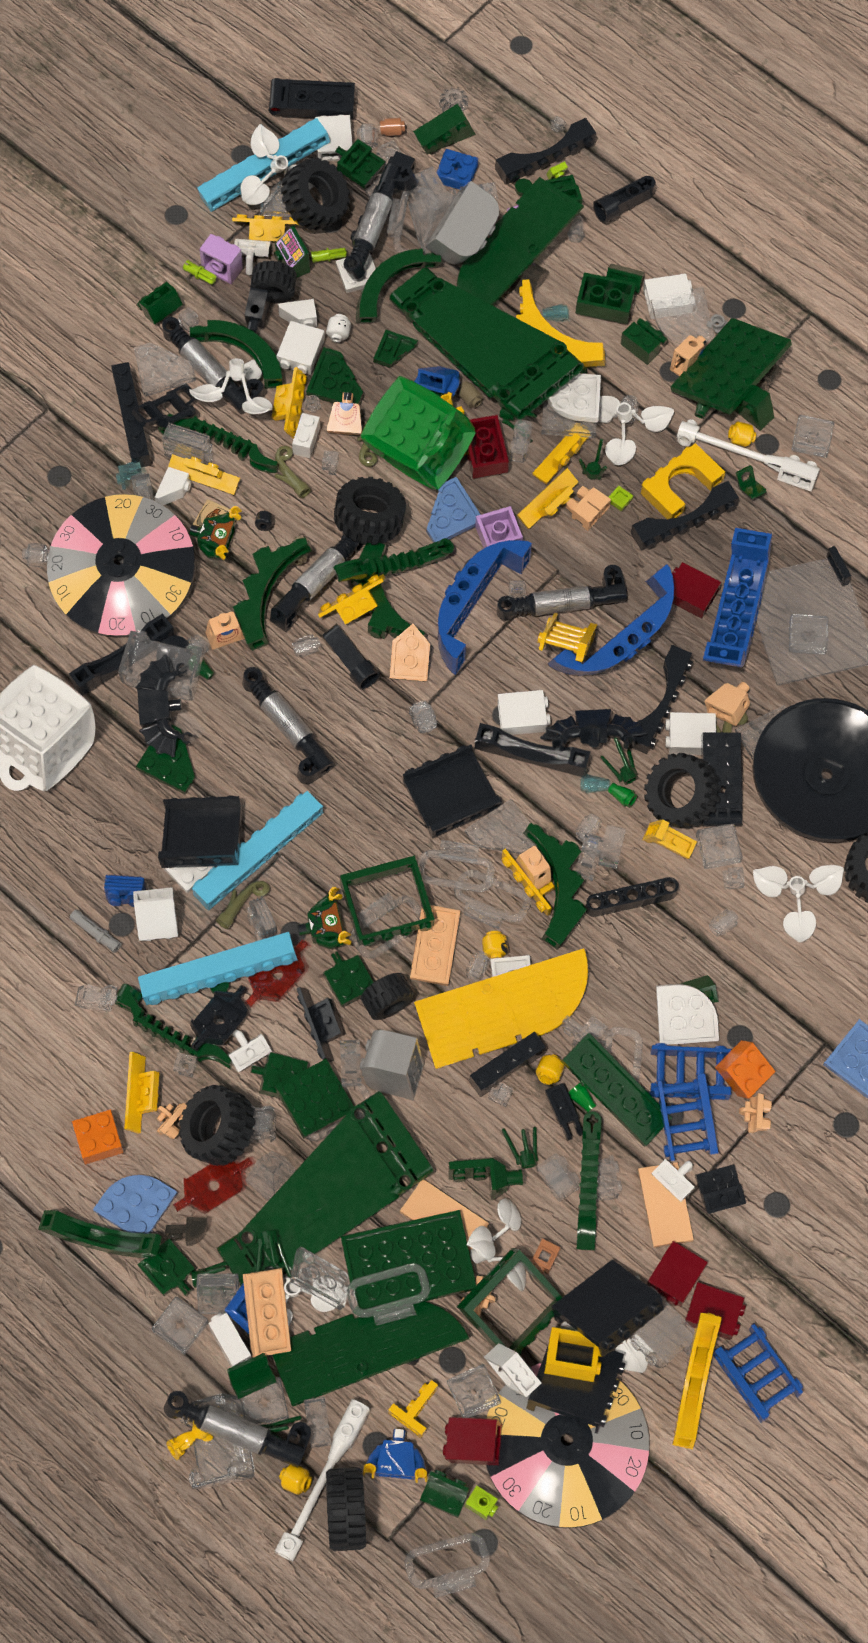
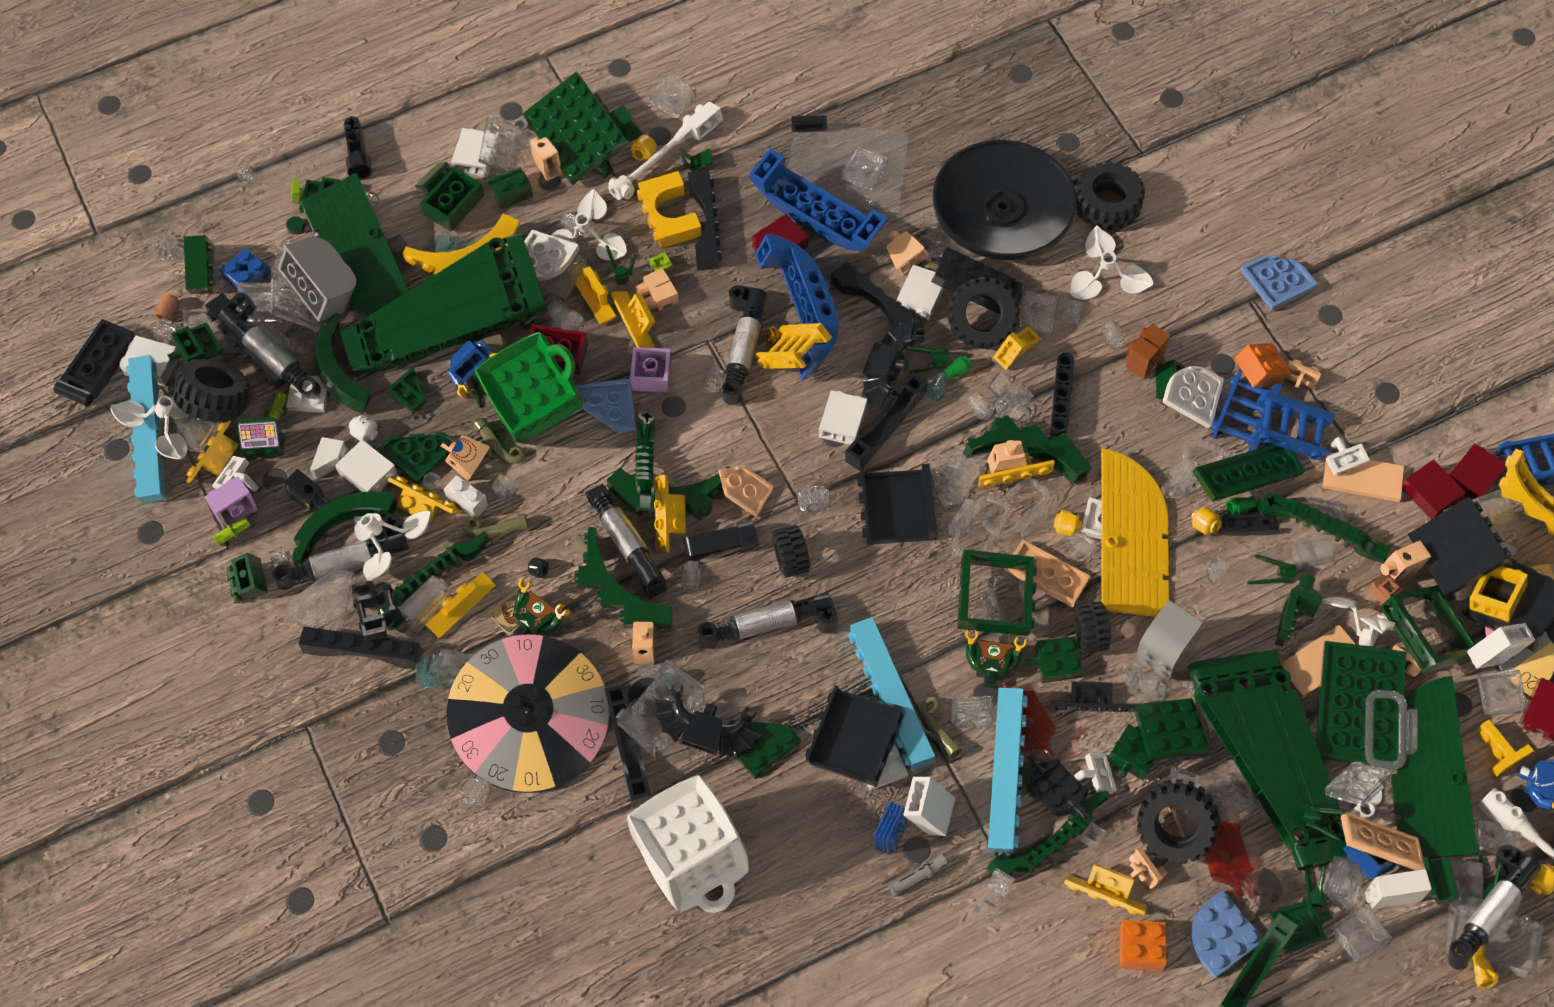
camera: 65 degrees left, 5 degrees down
white slope [155,467,191,505] -> none
black tyre [250,261,297,303] -> none
black tyre [334,477,406,545] -> none
blue slope [437,540,532,675] -> none
black arch [469,1032,546,1097] -> none
black arch [495,118,596,185] -> none
black slope [695,1164,746,1214] -> none
none -> pearl gold plate [763,326,780,345]
none -> black tyre [772,525,810,578]
none -> dark orange piece [1126,323,1170,379]
none -> light nougat torso [1381,541,1431,581]

